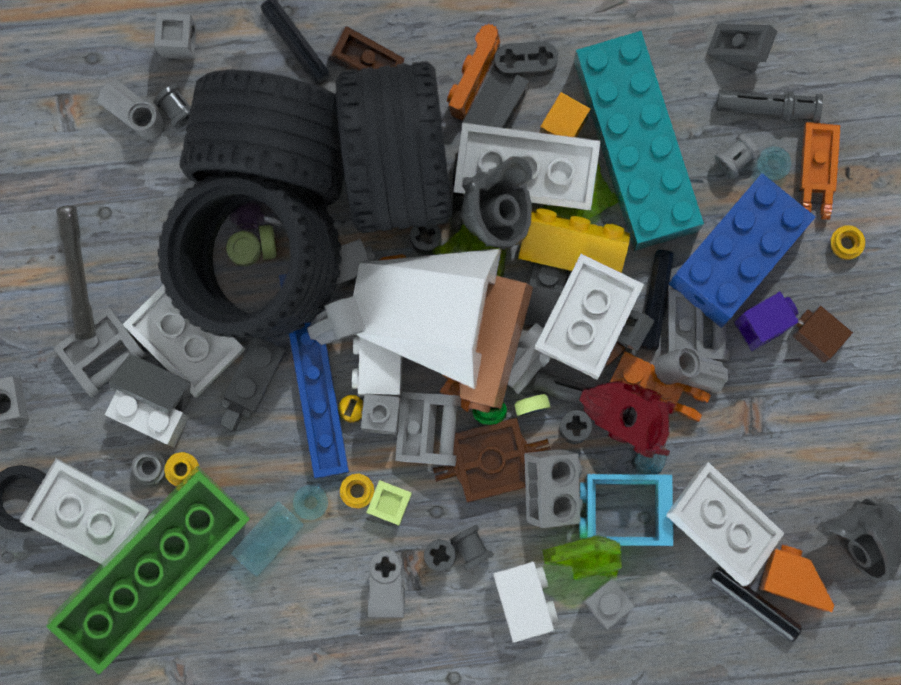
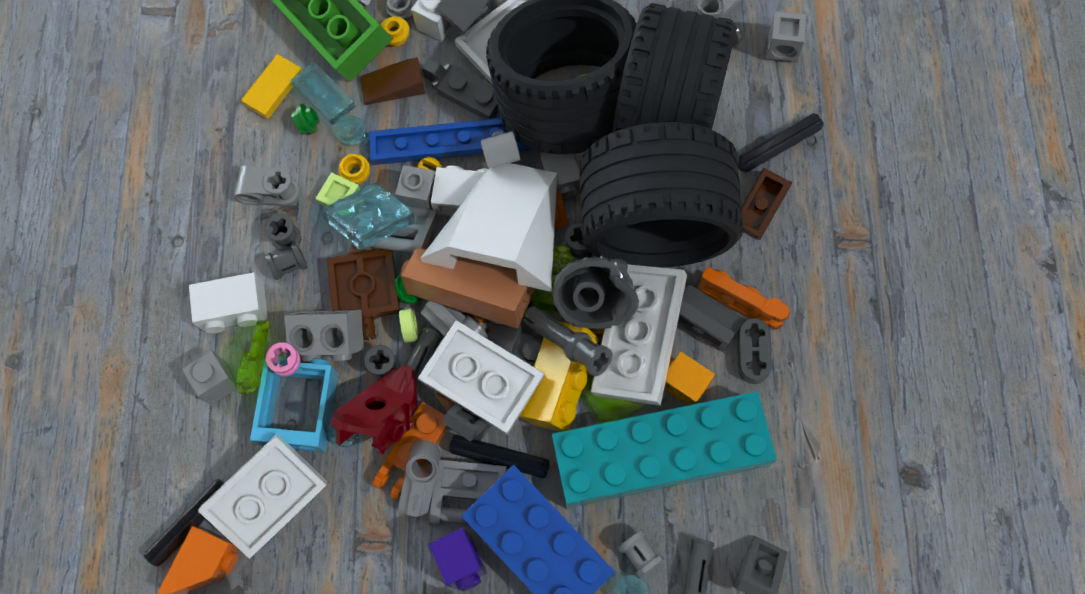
camera: 95 degrees right, 10 degrees down
none -> yellow tile [241,54,304,119]
none -> bright pink bush [266,342,301,376]
none -> green plate [291,104,320,135]
none -> clear light blue plate [322,183,415,251]
none -> reddish brown slope [360,57,425,105]
none -> dark grey pin [523,306,613,376]

